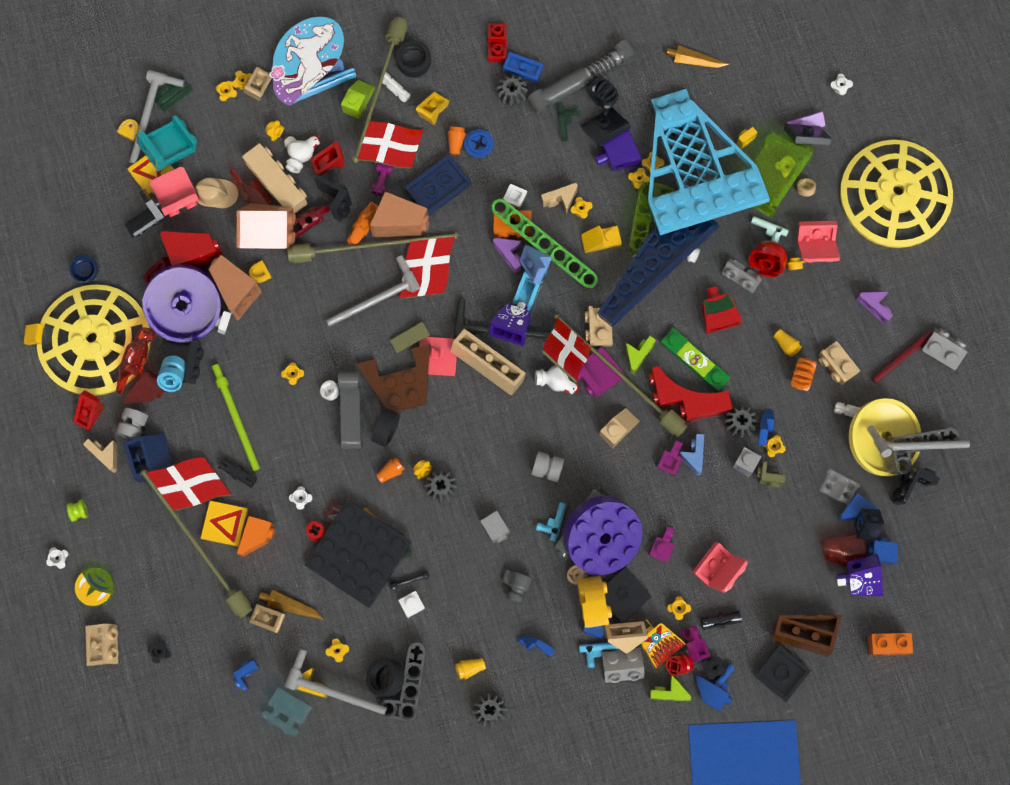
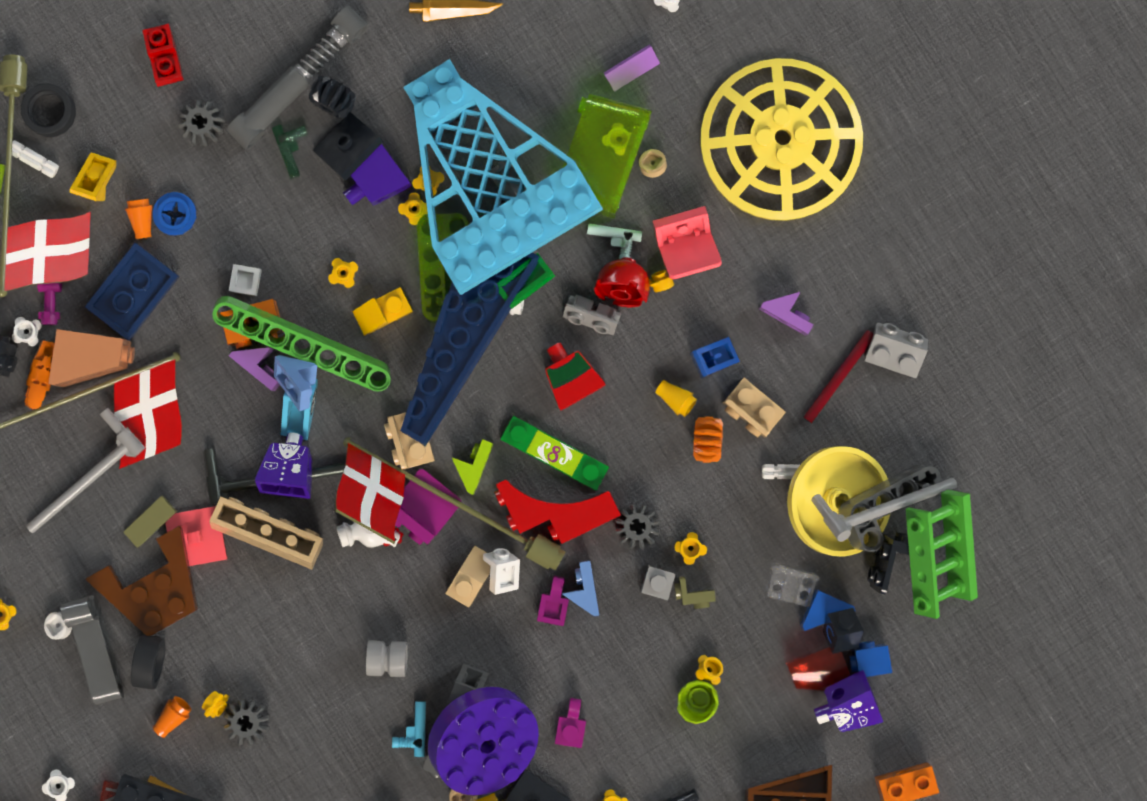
camera: 15 degrees left, 10 degrees up
light grey brick [480,511,509,543] -> none
blue plate [503,52,544,83] -> none
tan slope [541,183,578,214] -> none
coral bracket [692,541,748,593] -> none
yellow plate [736,127,757,149] -> none
blue slope [758,410,775,446] -> none
black plate [784,124,832,145] -> none
none -> white plate [12,317,42,346]
none -> white bracket [483,548,520,595]
none -> green tile [494,253,555,309]
none -> lime hair [677,680,719,724]
none -> blue slope [690,337,740,379]
none -> yellow plate [695,655,723,685]
none -> bright green fence [906,490,978,619]

